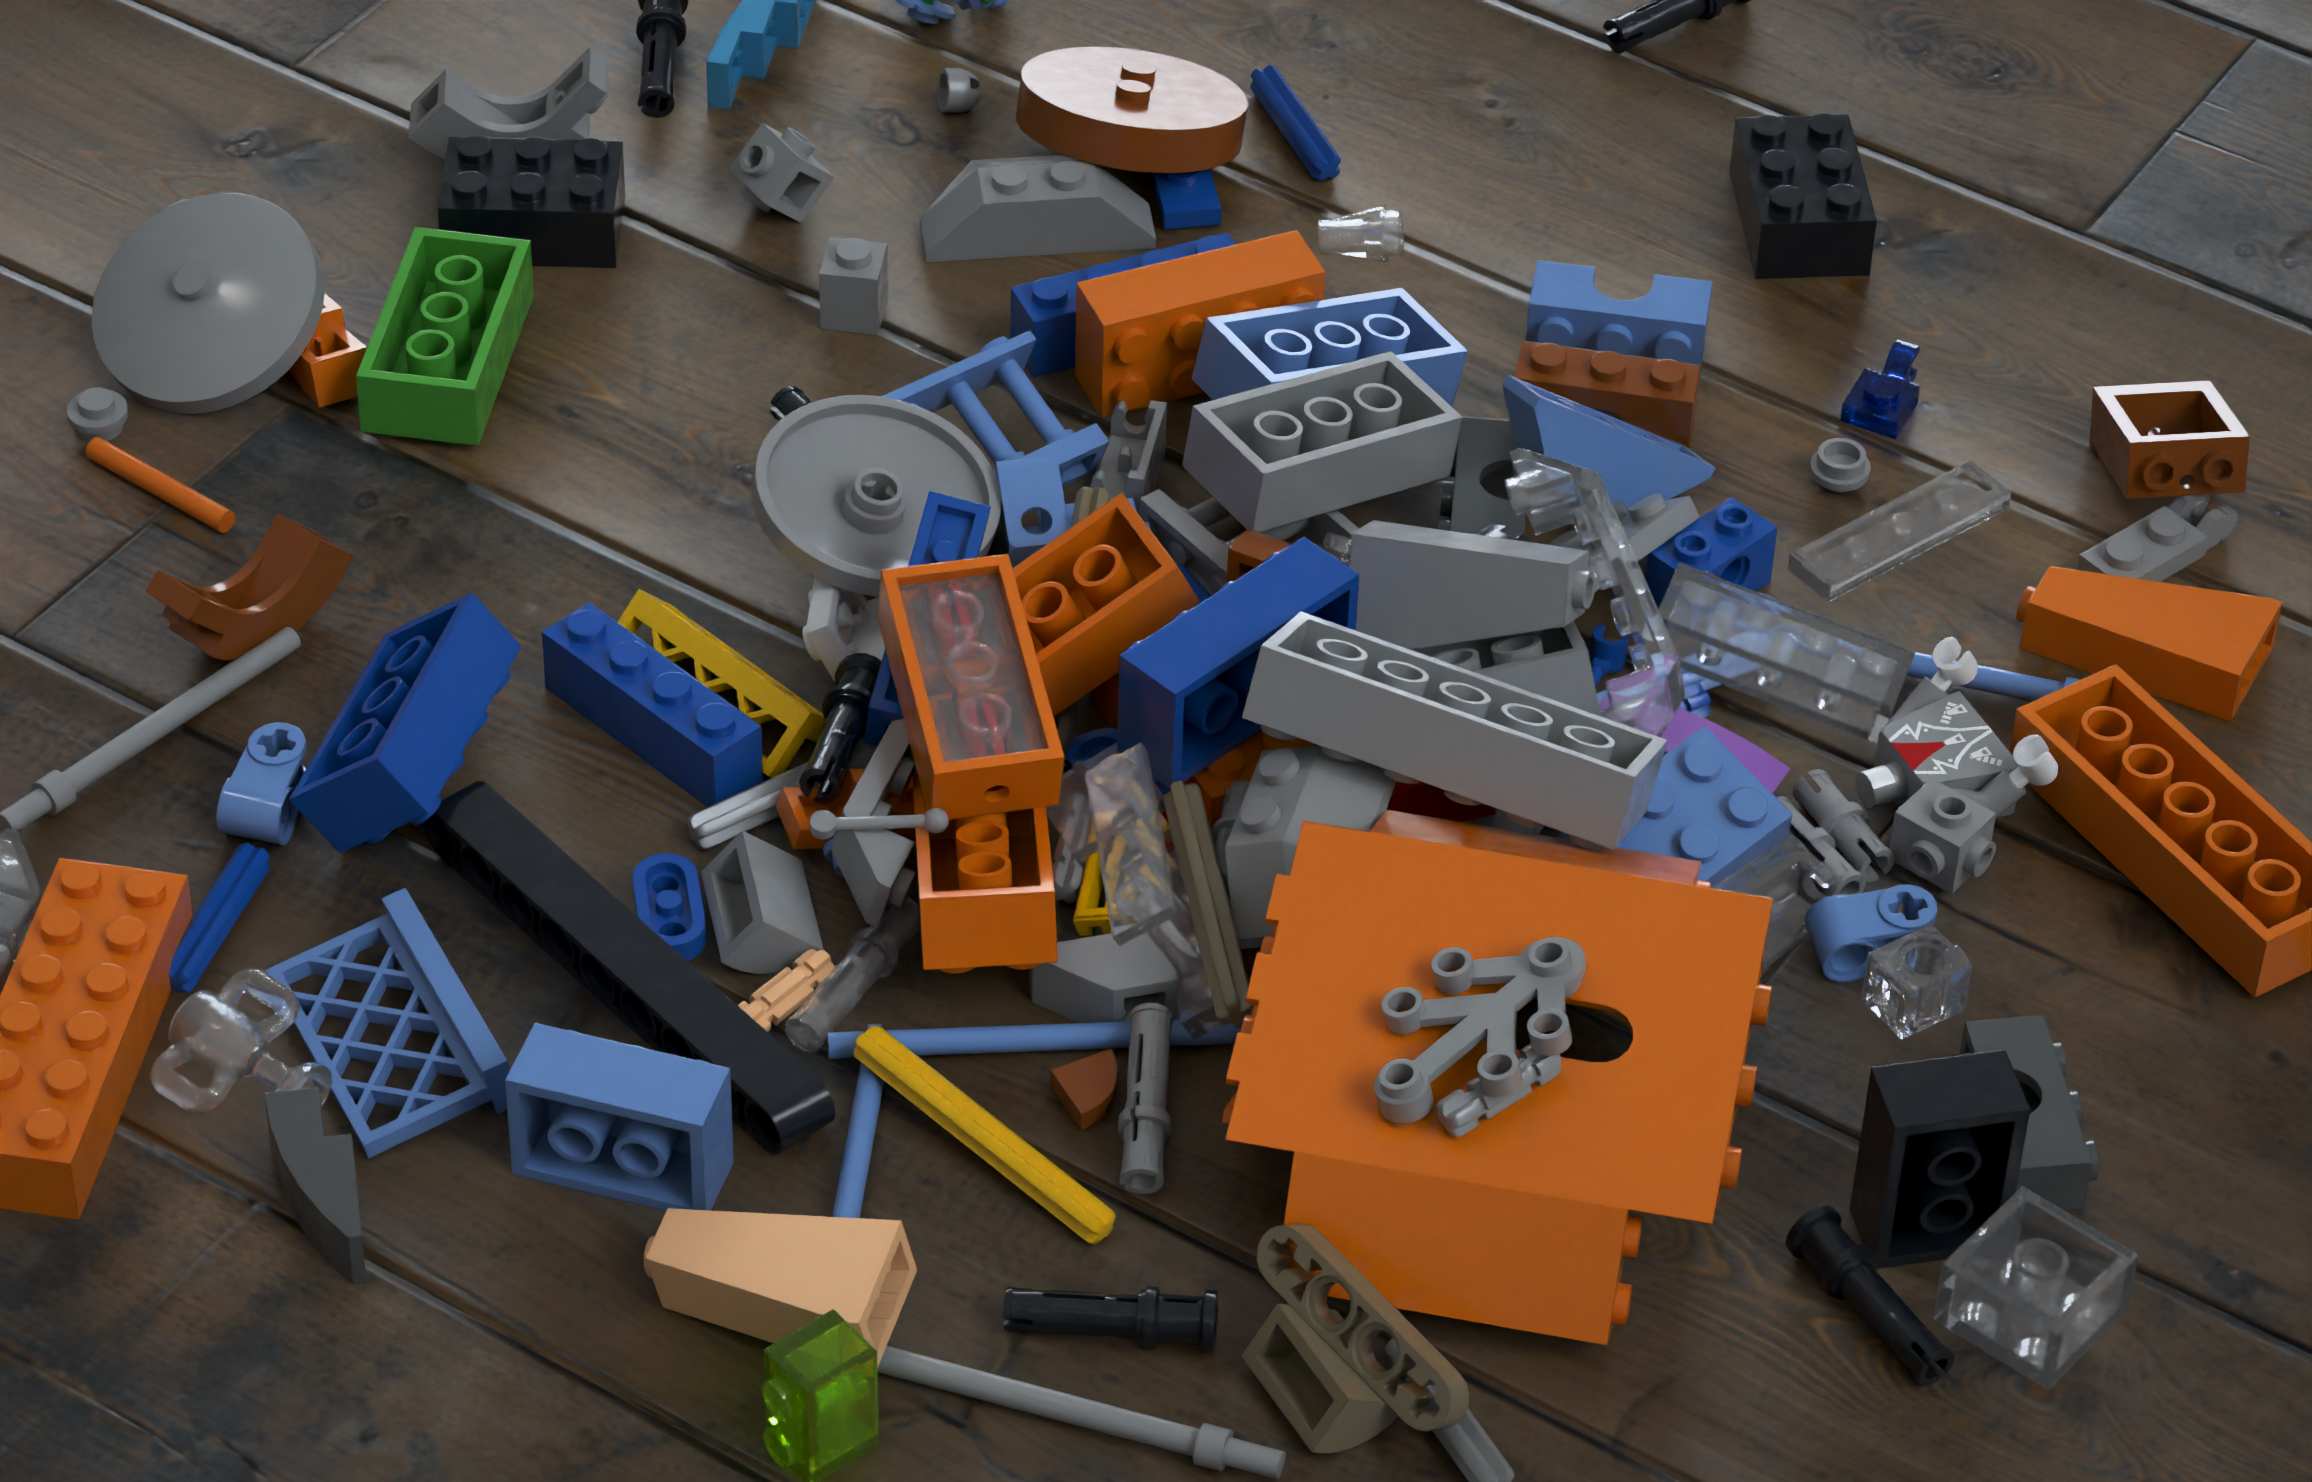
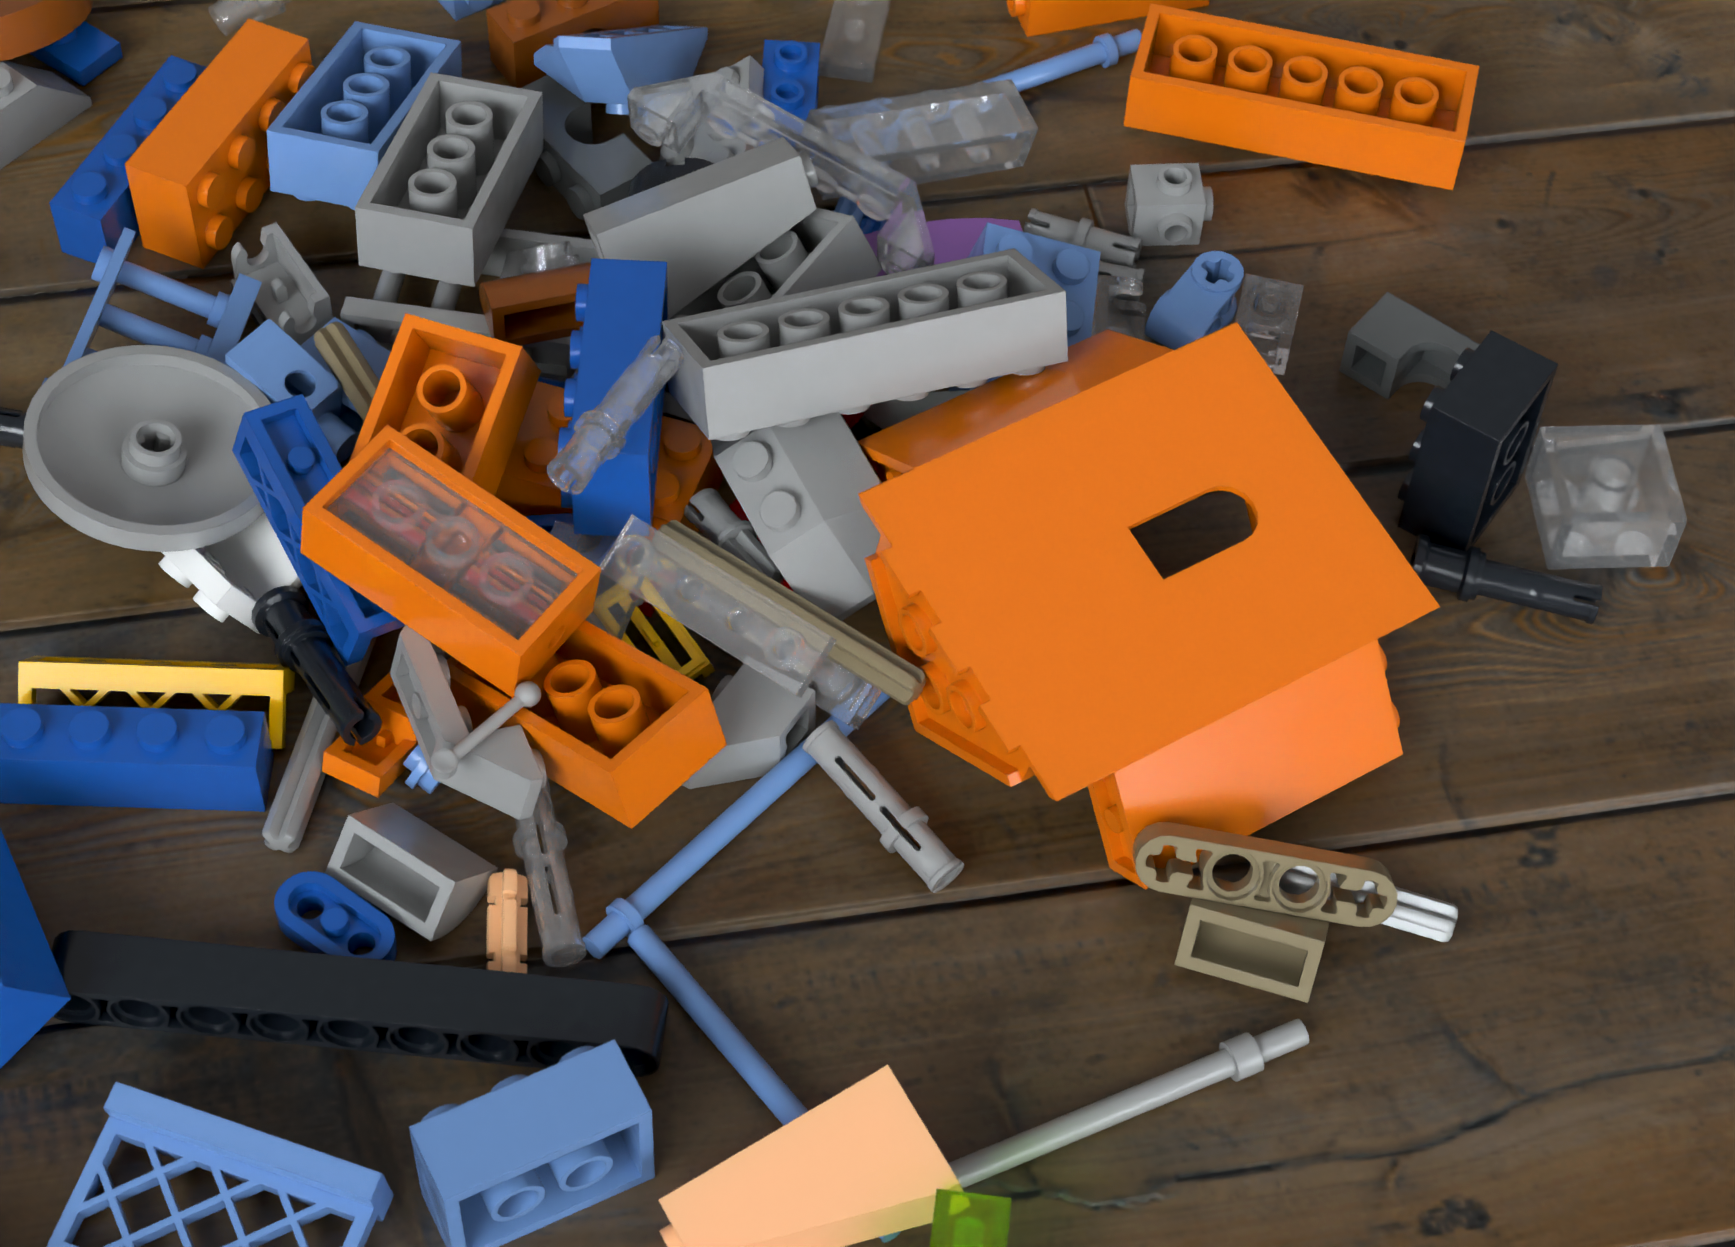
camera: 45 degrees left, 10 degrees up
yellow axle [853,1026,1116,1244] -> none
black pin [1003,1286,1218,1353] -> none
dark orange tile [1050,1048,1118,1130] -> none
light grey plant [1374,937,1587,1123] -> none
light grey axle [1437,1043,1562,1137] -> none
light grey torso [1856,637,2058,819] -> none
none -> clear pin [547,335,684,495]

